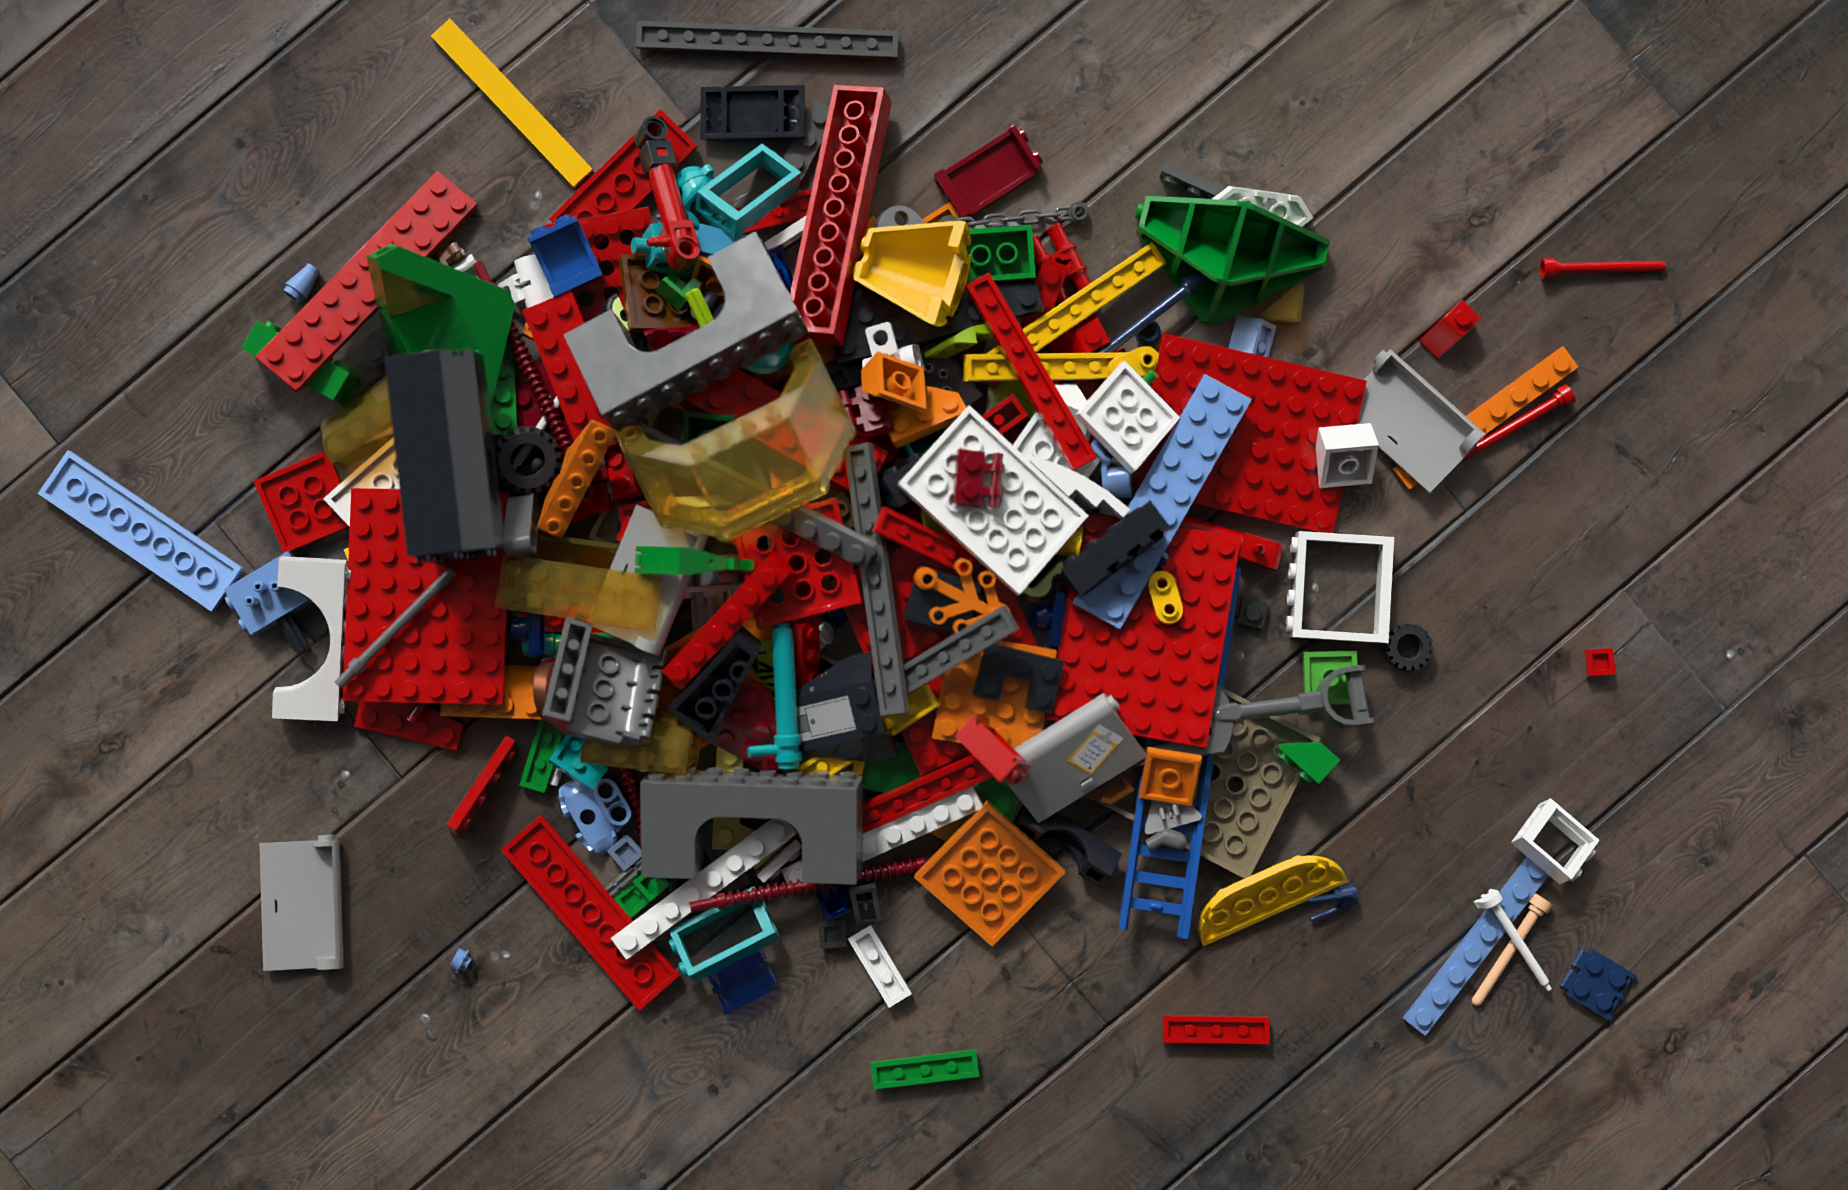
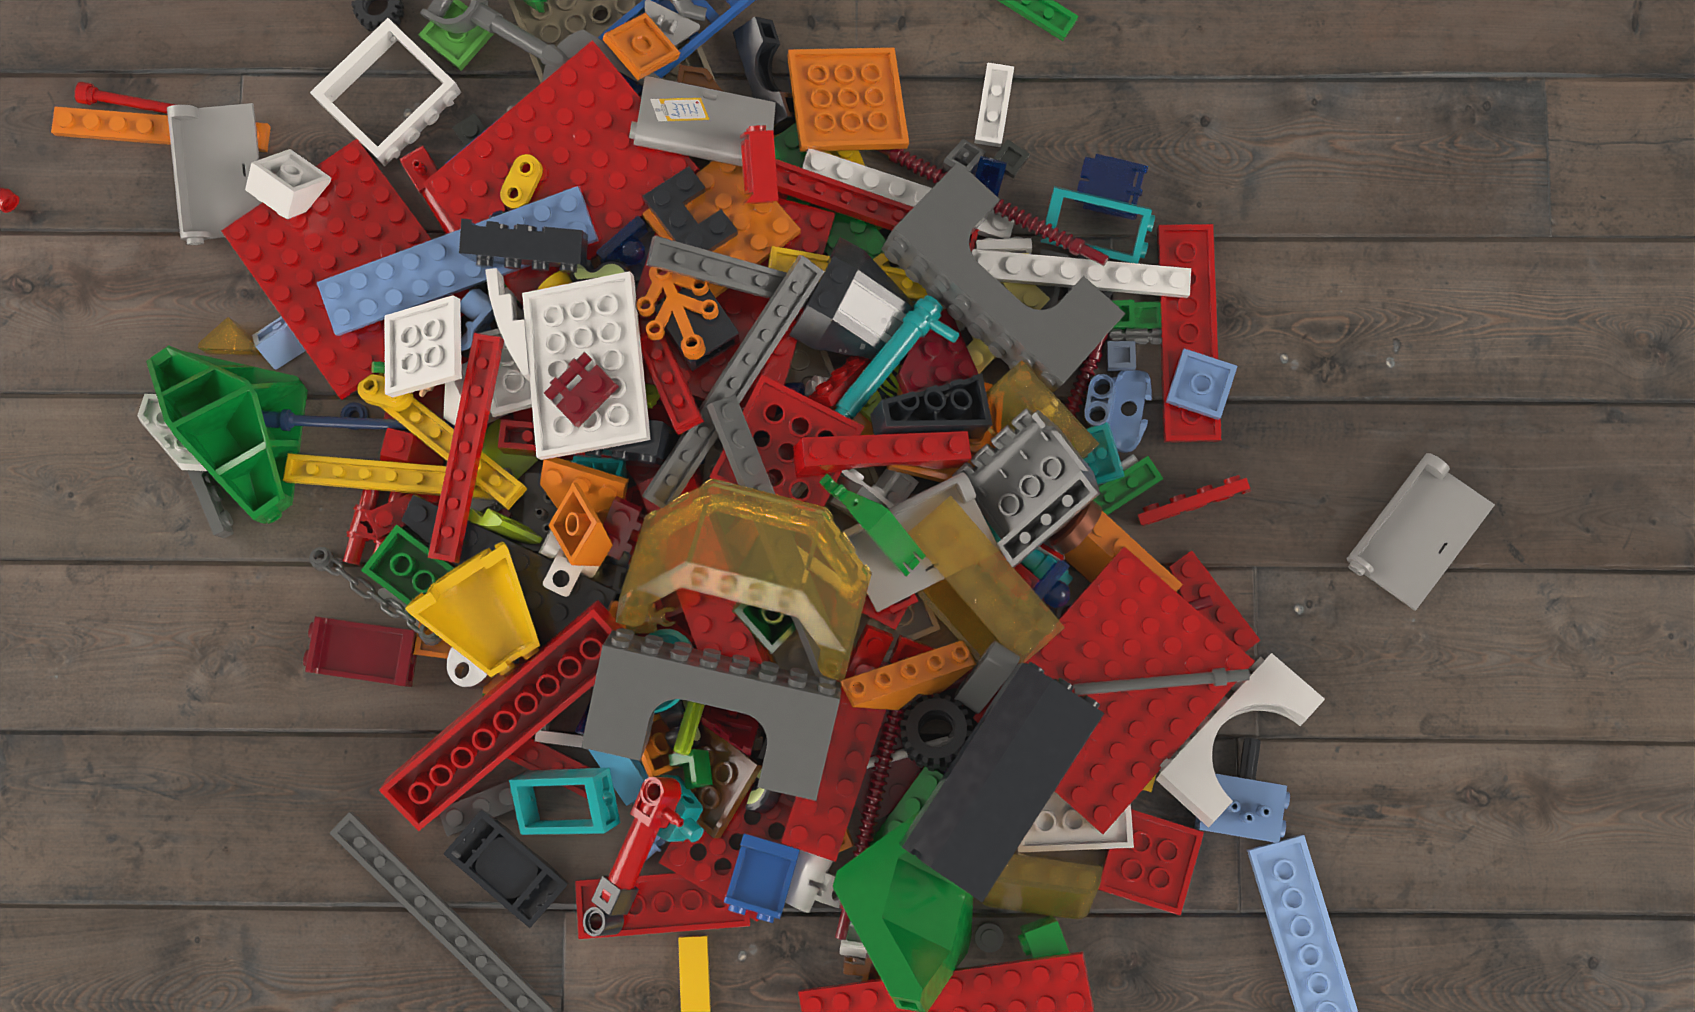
camera: 135 degrees left, 5 degrees down
medium blue plate [449,948,472,974] -> none
teal hair [675,164,721,229] -> none
red slope [1419,300,1481,359] -> none
none -> medium blue plate [1166,348,1237,420]

